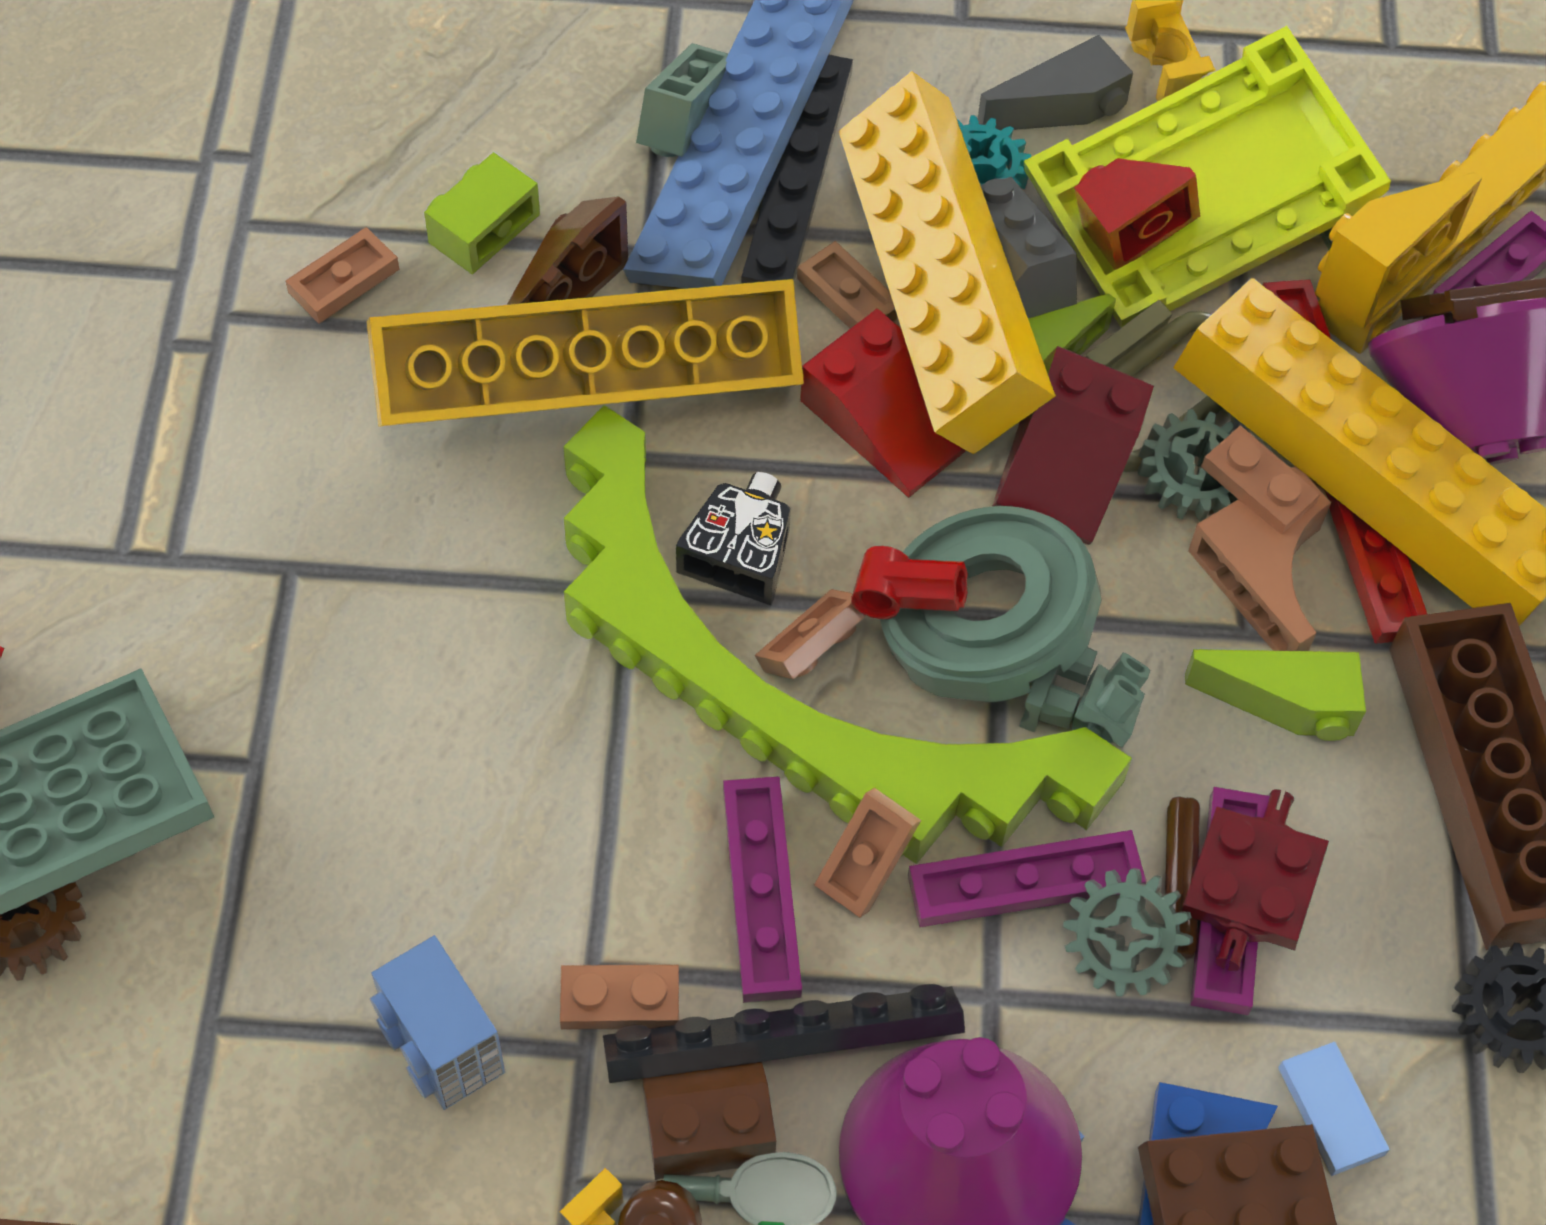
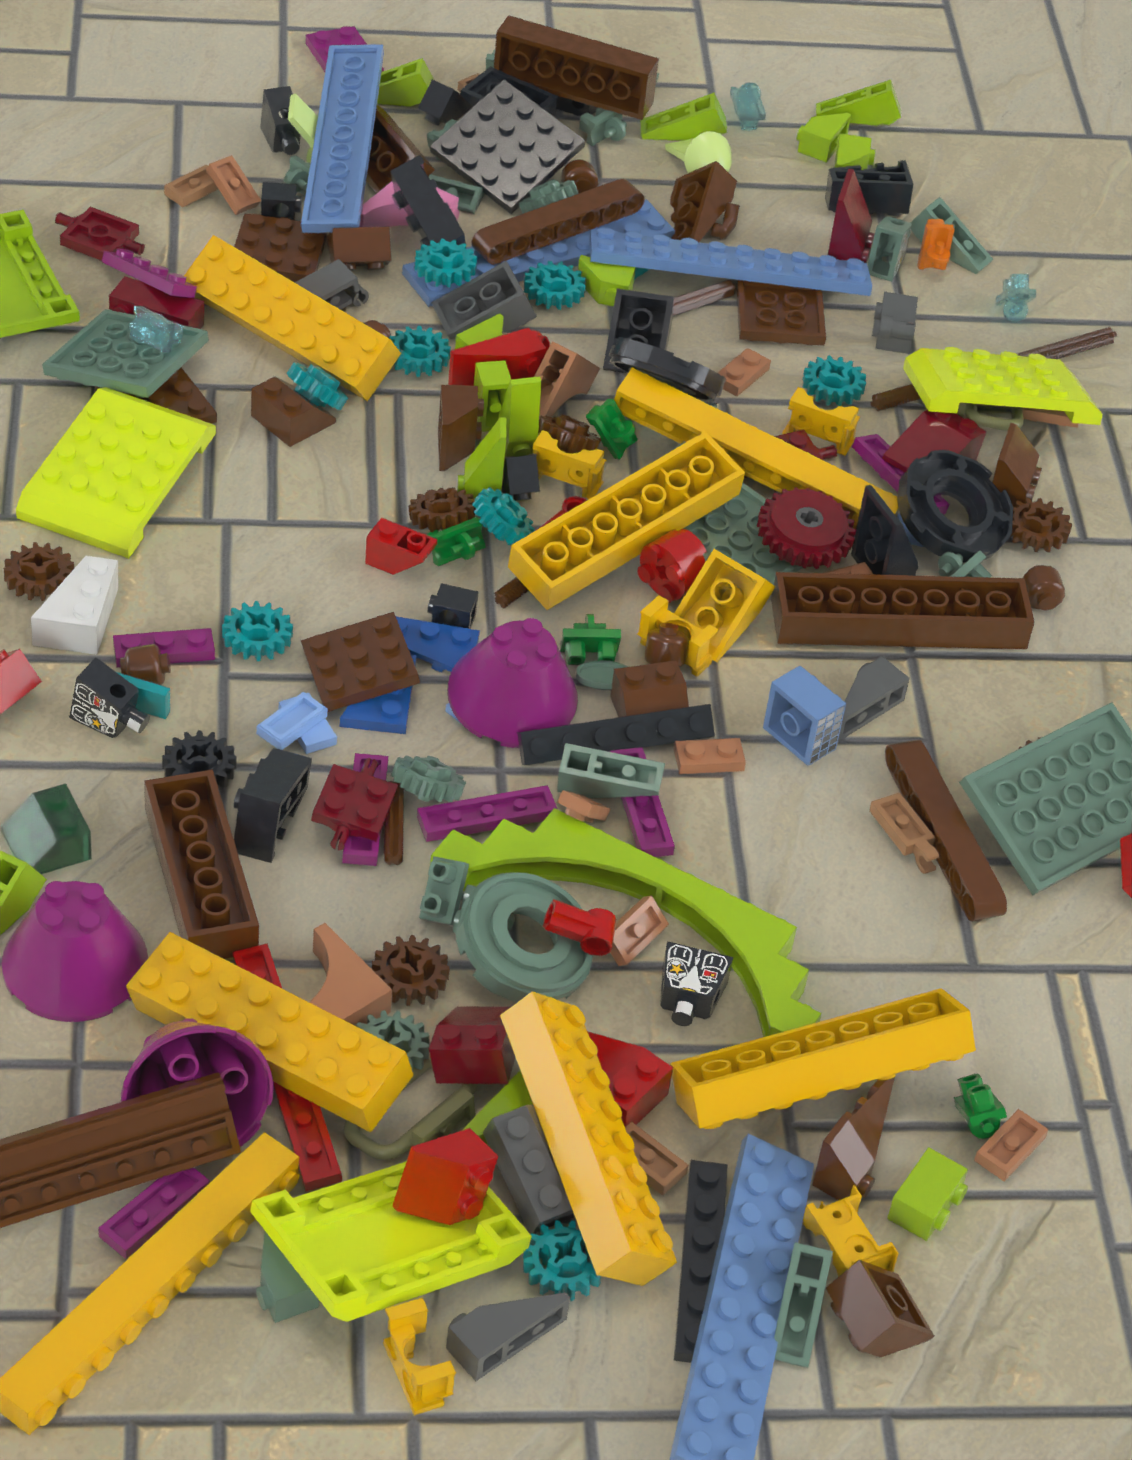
camera: 170 degrees right, 15 degrees down
lime slope [1185,649,1366,741] -> none
nougat plate [1201,425,1321,534] -> none
yellow slope [1314,172,1482,329] -> none
none -> black wedge [234,748,312,863]
none -> light blue tile [256,692,328,750]
none -> reddish brown gear [371,935,450,1006]
none -> sand green slope [557,743,665,799]
none -> yellow piece [802,1185,899,1277]
none -> reddish brown slope [825,1260,935,1357]
none -> dark grey slope [838,656,910,742]
none -> medium nougat plate [869,792,939,874]
none -> reddish brown beam [885,739,1007,922]
none -> green hips [953,1073,1007,1139]

